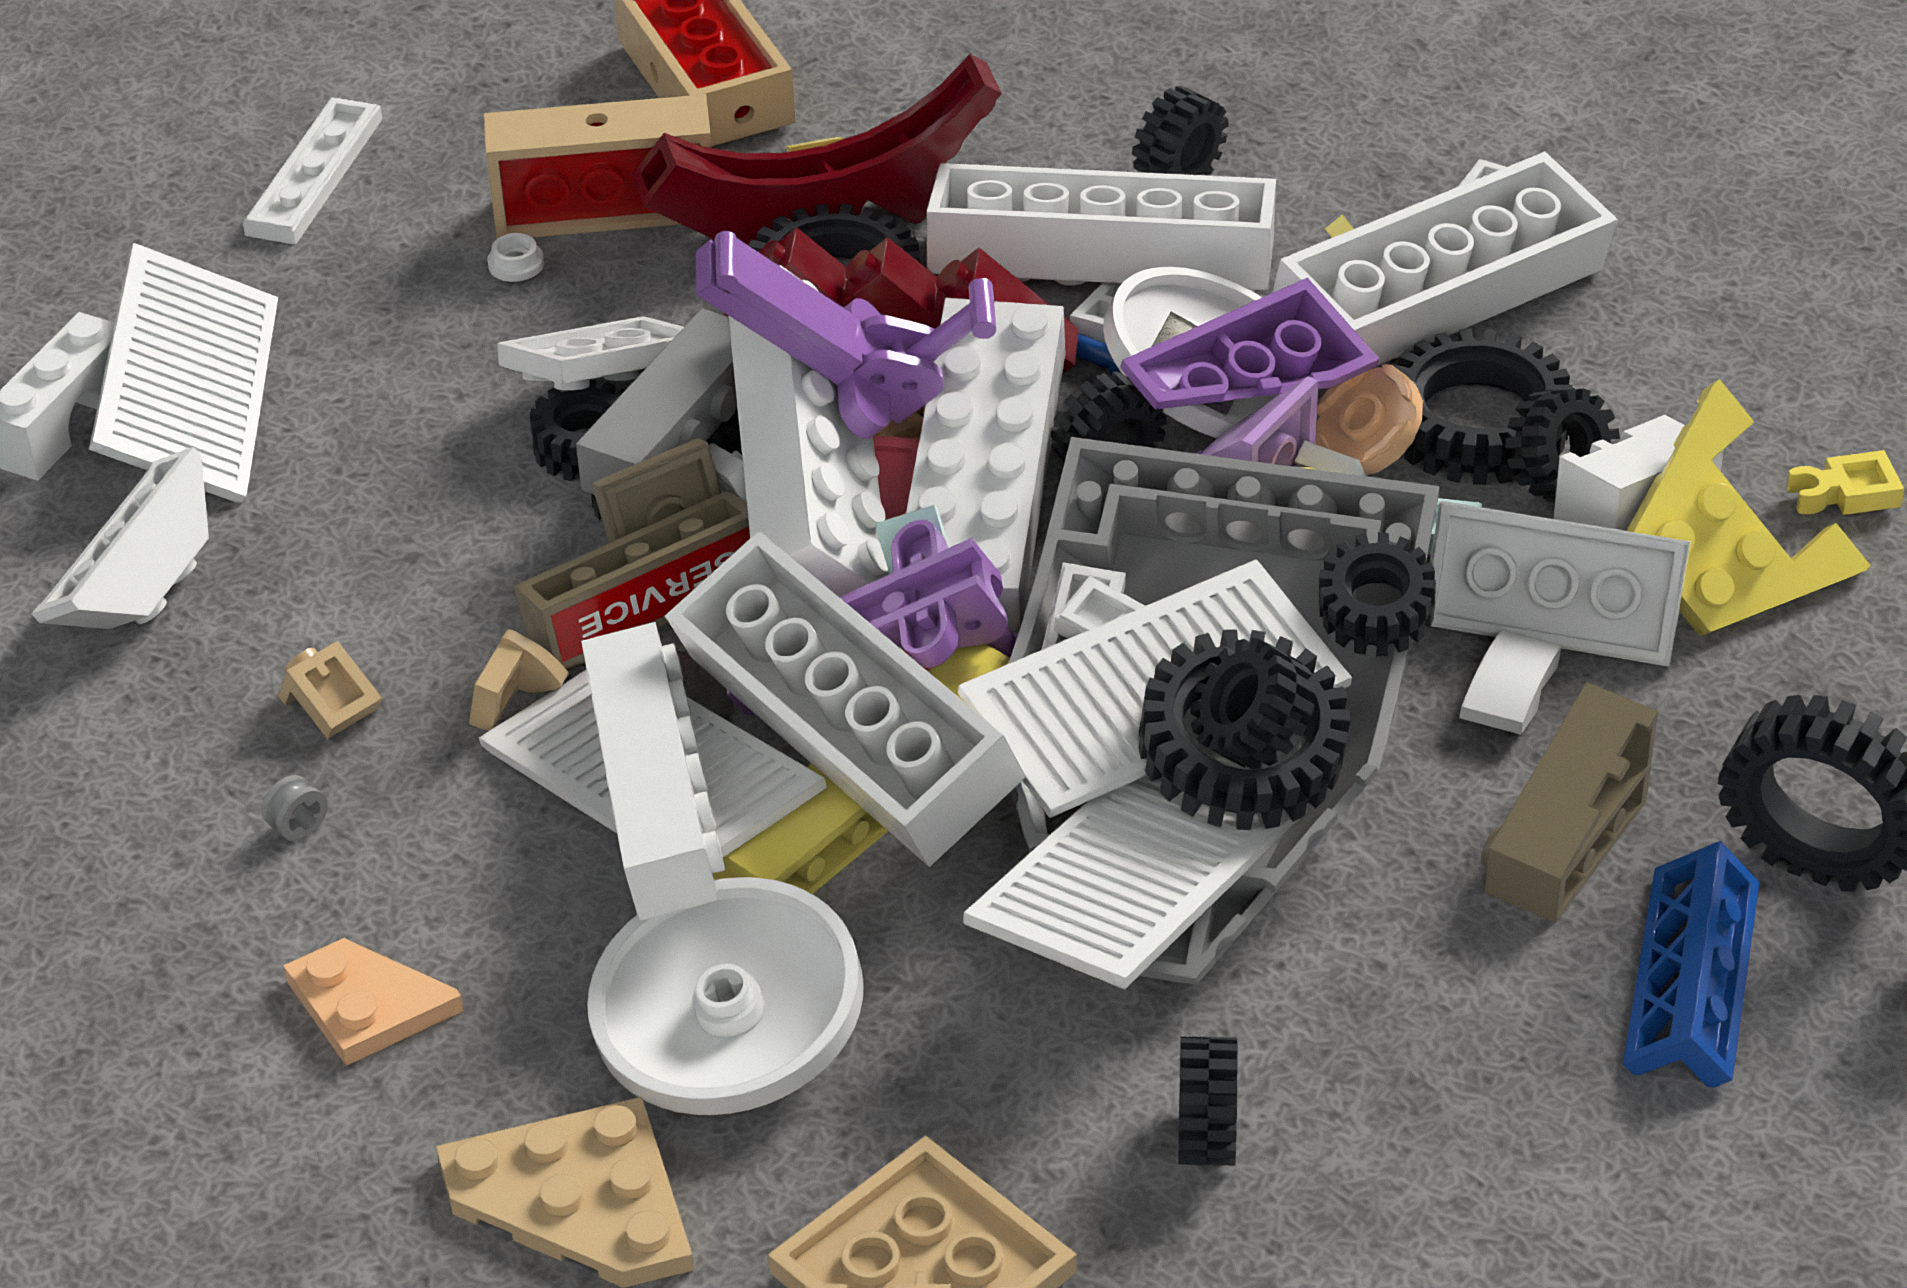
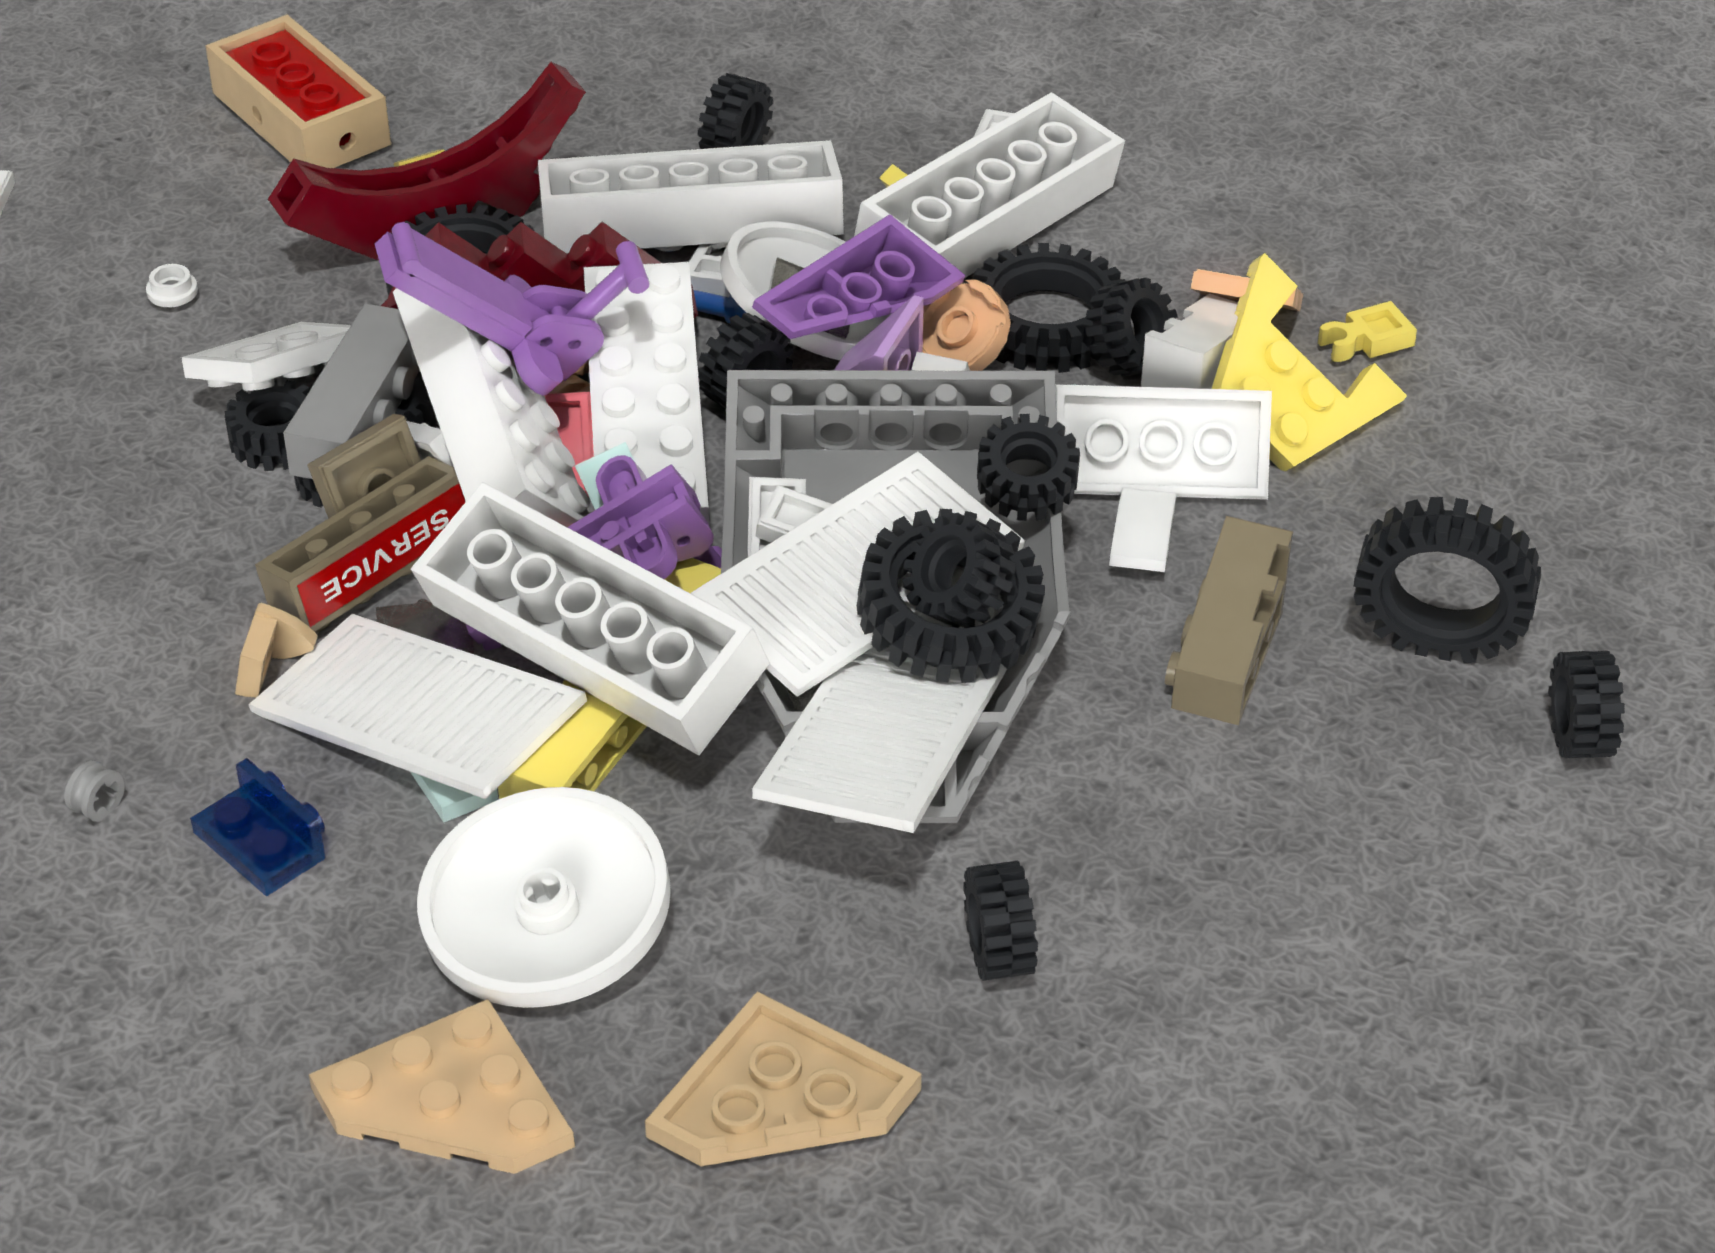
camera: 15 degrees left, 0 degrees up
tan bracket [278,640,382,739] -> none
light nougat wing [283,938,464,1066] -> none
brick [484,94,712,239] -> none
white brick [581,622,725,921] -> none
blue fence [1623,840,1760,1087] -> none
none -> clear blue bracket [190,758,326,897]
none -> light nougat tile [1191,269,1303,311]

